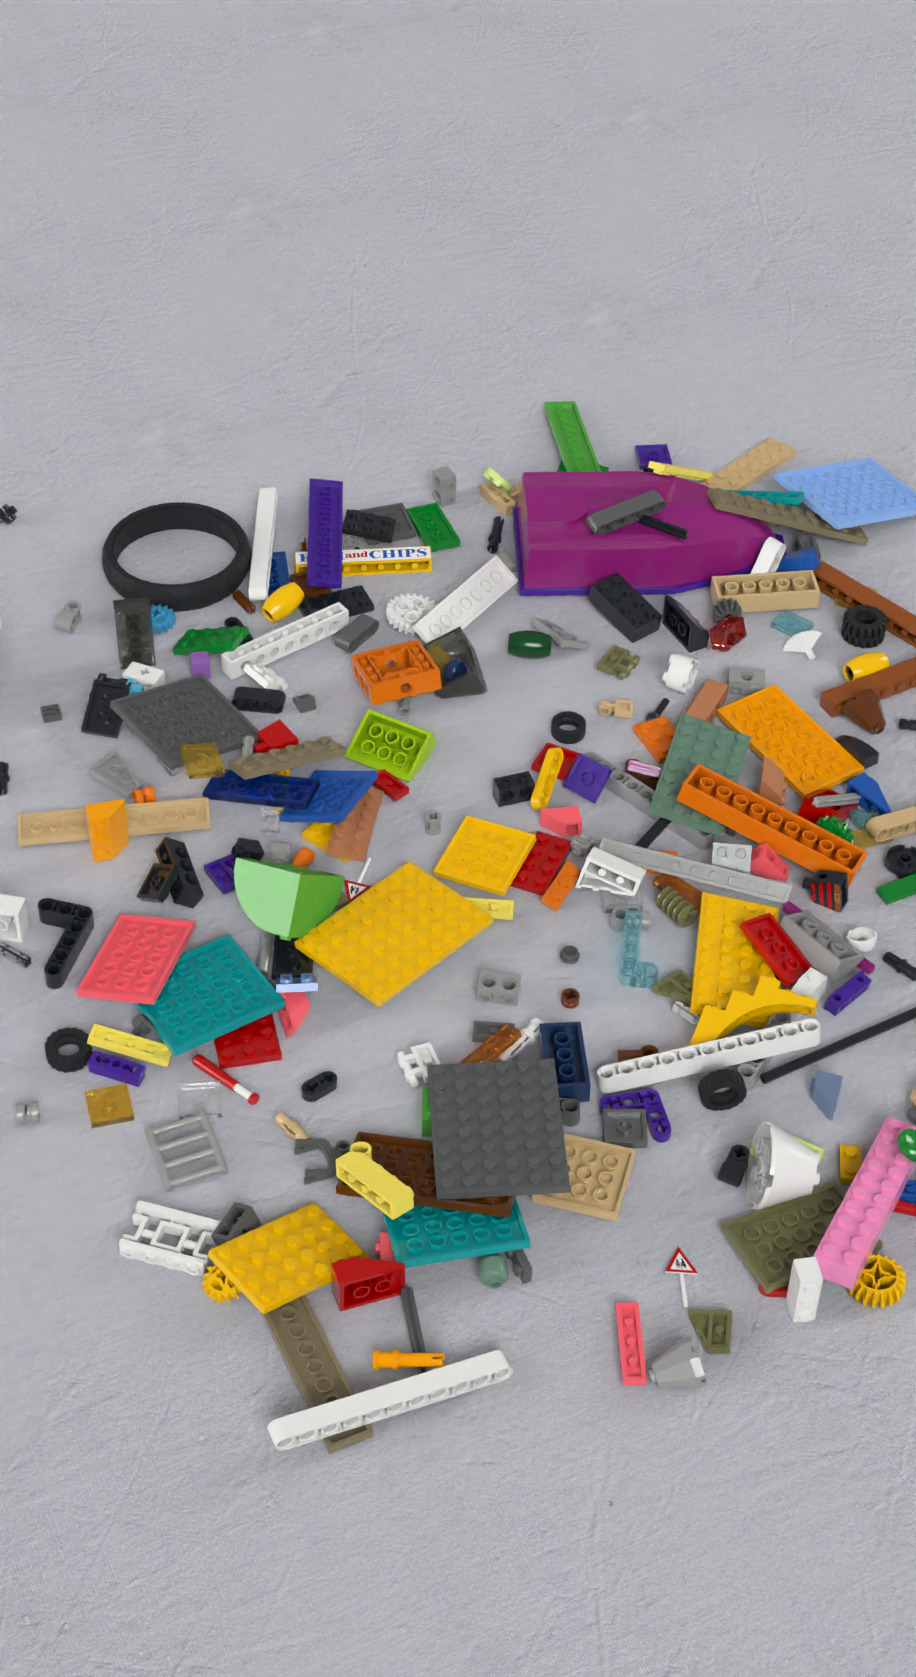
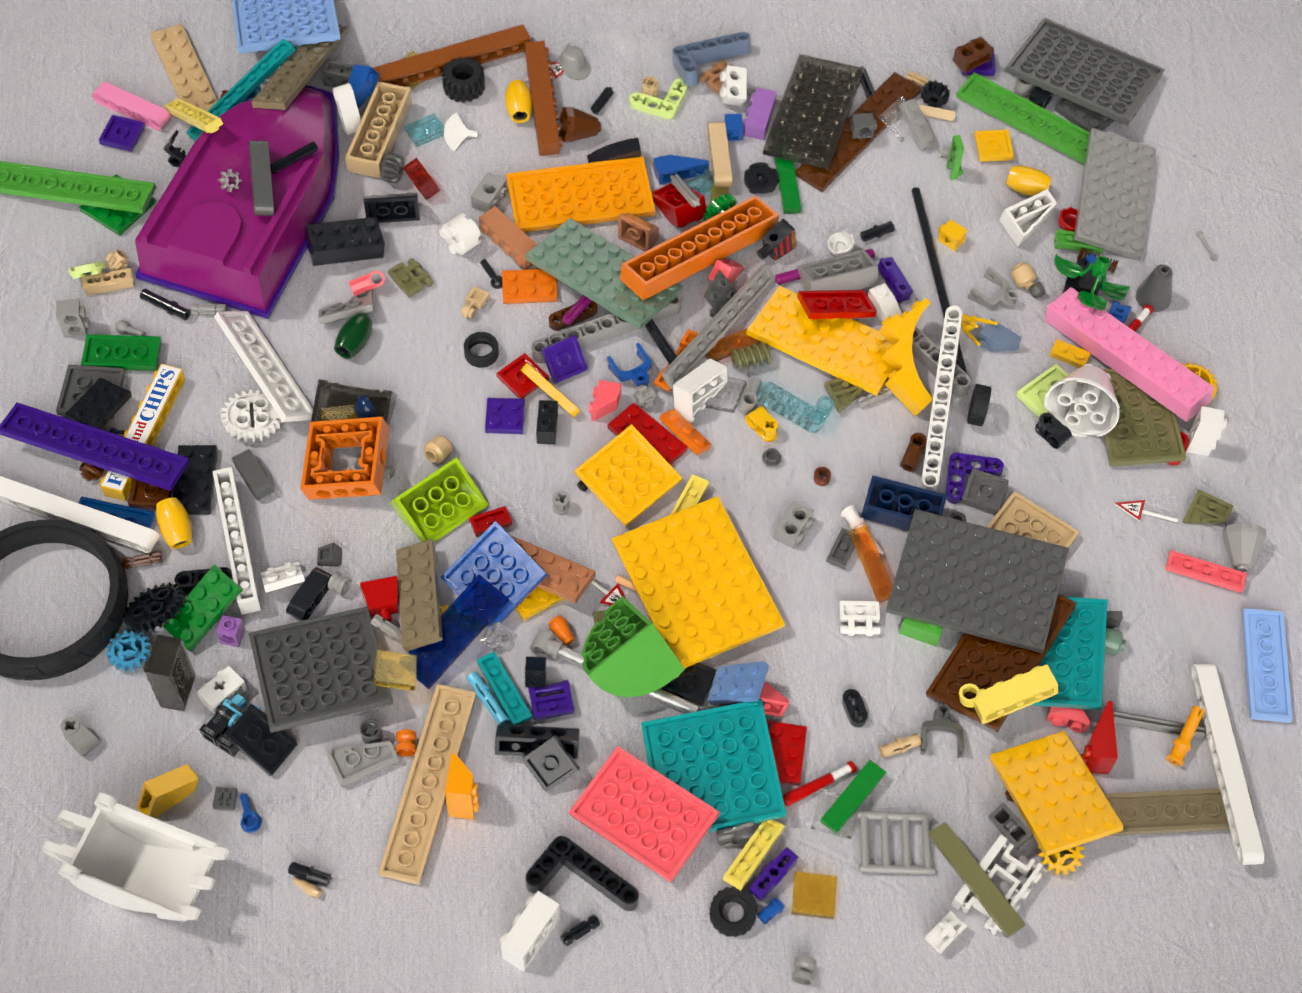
camera: 70 degrees left, 15 degrees up
none -> bright pink beam [92,82,171,131]
none -> light grey bar [116,320,146,336]
none -> black gear [123,582,186,634]
none -> yellow slope [137,764,199,818]
none -> light grey gear [217,169,242,192]
none -> blue plate [240,793,262,833]
none -> light grey wheel [327,571,352,596]
none -> coral piece [349,271,385,296]
none -> dark grey wheel [360,719,382,744]
none -> tan head [424,435,452,463]
none -> medium azure pin [467,672,510,725]
none -> teal plate [476,651,532,725]
none -> dark purple plate [485,398,525,434]
none -> blue piece [607,343,652,388]
none -> yellow piece [745,406,778,442]
none -> blue pin [757,898,785,925]
none -> green tile [820,760,886,834]
none -> white hips [925,911,967,954]
none -> olive tile [928,822,1026,938]
none -> yellow plant [961,314,998,346]
none -> light grey piece [968,266,1018,309]
none -> light blue plate [1242,608,1292,723]

